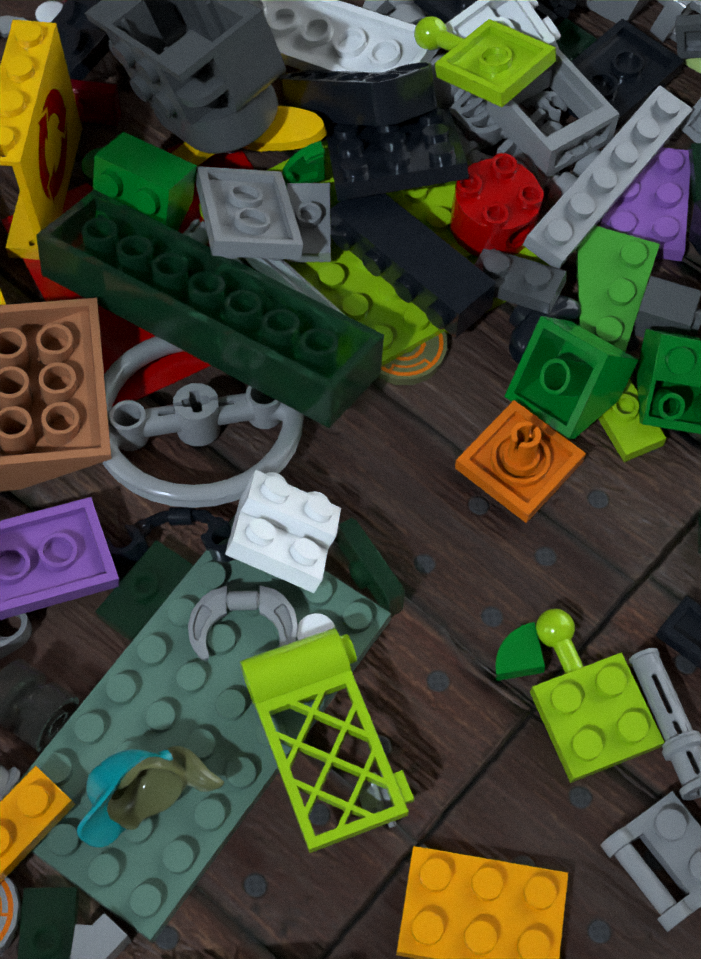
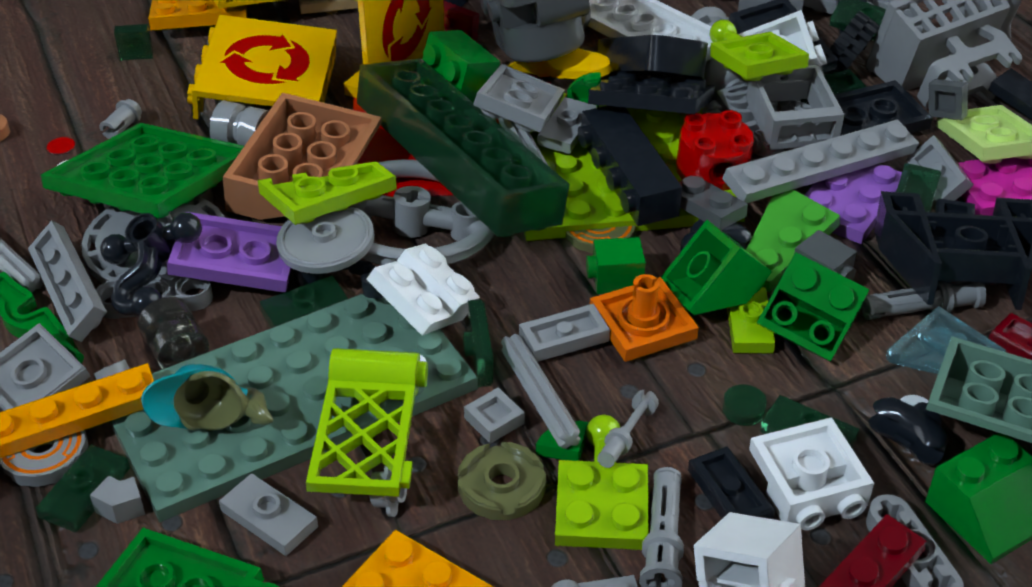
camera: 25 degrees right, 20 degrees down
light grey piece [188,585,298,661] -> none
none -> light grey plate [219,473,318,556]
none -> lime wing [258,161,397,225]
none -> light grey shield [276,206,375,274]
none -> olive tile [458,442,546,520]
none -> light grey plate [464,388,525,444]
none -> light grey axle [501,334,580,449]
none -> light grey plate [519,304,610,362]
none -> green brick [586,237,646,294]
none -> light grey piece [597,390,659,468]
none -> clear green tile [722,384,767,426]

